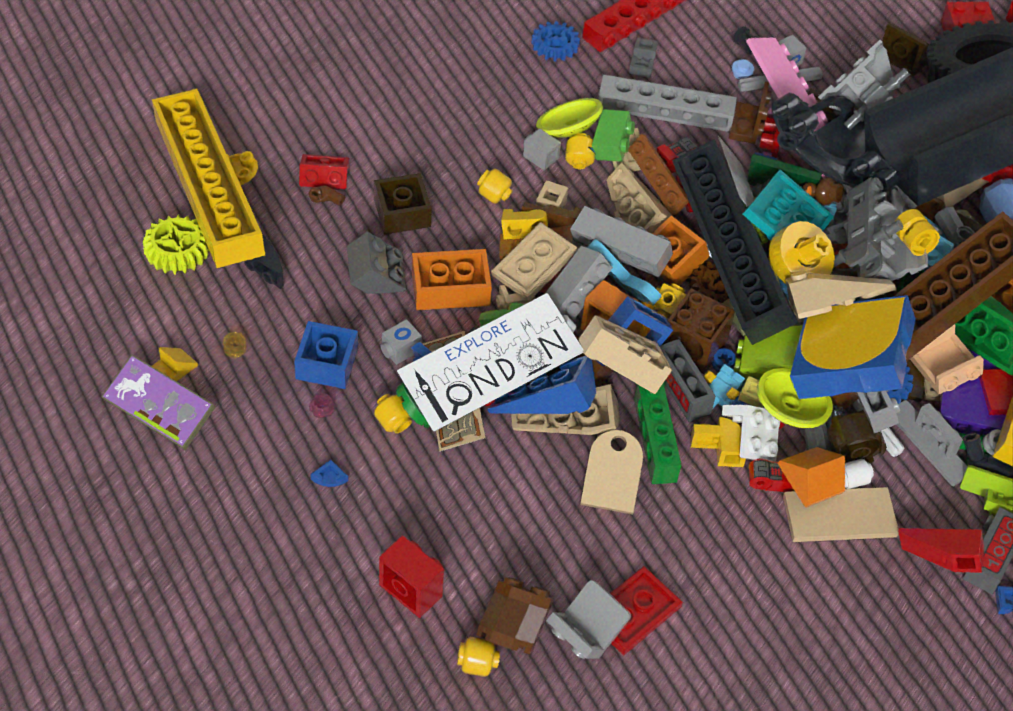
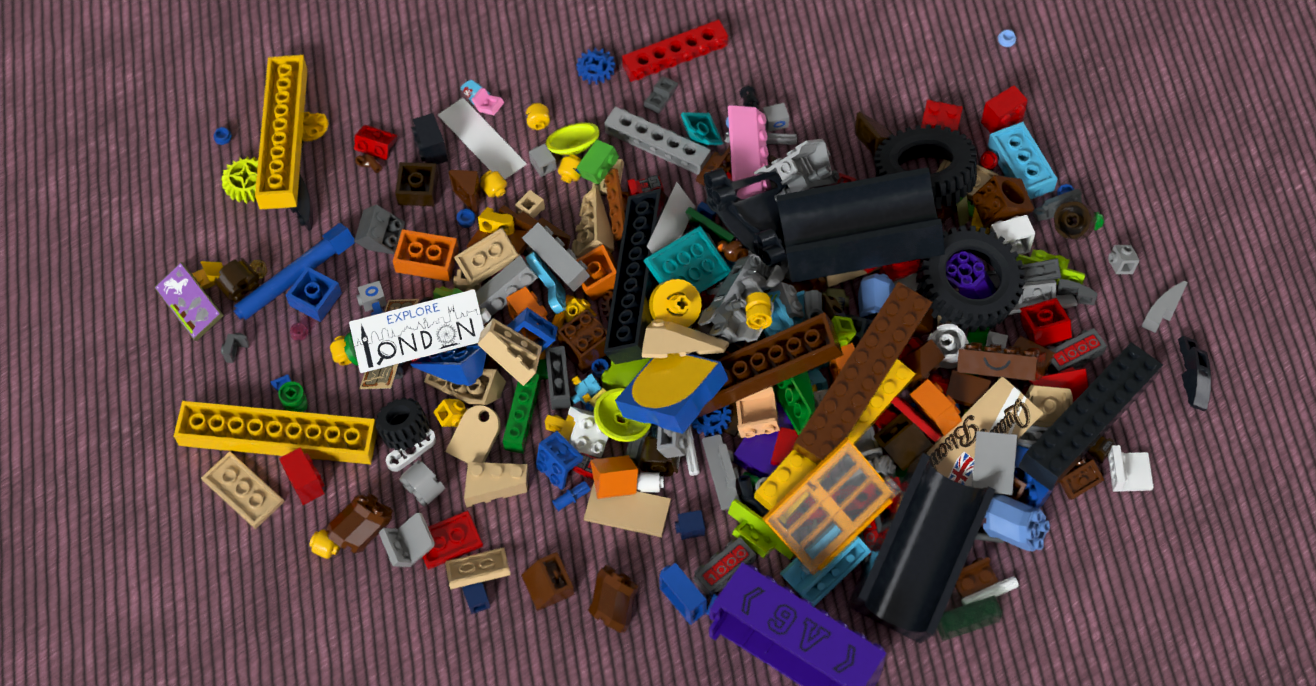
camera: 25 degrees right, 10 degrees up
red slope [898,528,984,573] -> none
none -> yellow brick [174,401,378,464]
none -> tan tile [201,451,284,529]
none -> blue plate [213,127,232,145]
none -> dark brown brick [214,258,260,303]
none -> dark grey bracket [221,333,250,363]
none -> blue brick [234,223,355,320]
none -> green wheel [278,381,308,412]
none -> black tyre [375,398,429,450]
none -> white beam [386,429,436,472]
none -> light grey brick [399,460,446,507]
none -> black brick [411,113,448,165]
none -> yellow brick [433,398,467,427]
none -> white sticker [438,98,527,179]
none -> tan tile [445,548,510,589]
none -> reddish brown slope [449,170,481,214]
none -> blue tile [457,209,476,228]
none -> medium azure sticker [460,80,490,105]
none -> dark blue brick [462,582,491,615]
none -> tan wedge [464,462,529,508]
none -> bright pink bracket [472,88,504,115]
none -> reddish brown slope [521,552,575,611]
none -> yellow head [526,103,550,130]
none -> blue bracket [536,431,583,490]
none -> blue axle [552,481,591,512]
none -> reddish brown brick [588,564,639,633]
none -> blue window [659,563,707,625]
none -> dark blue brick [674,510,705,540]
none -> teal slope [681,112,723,145]

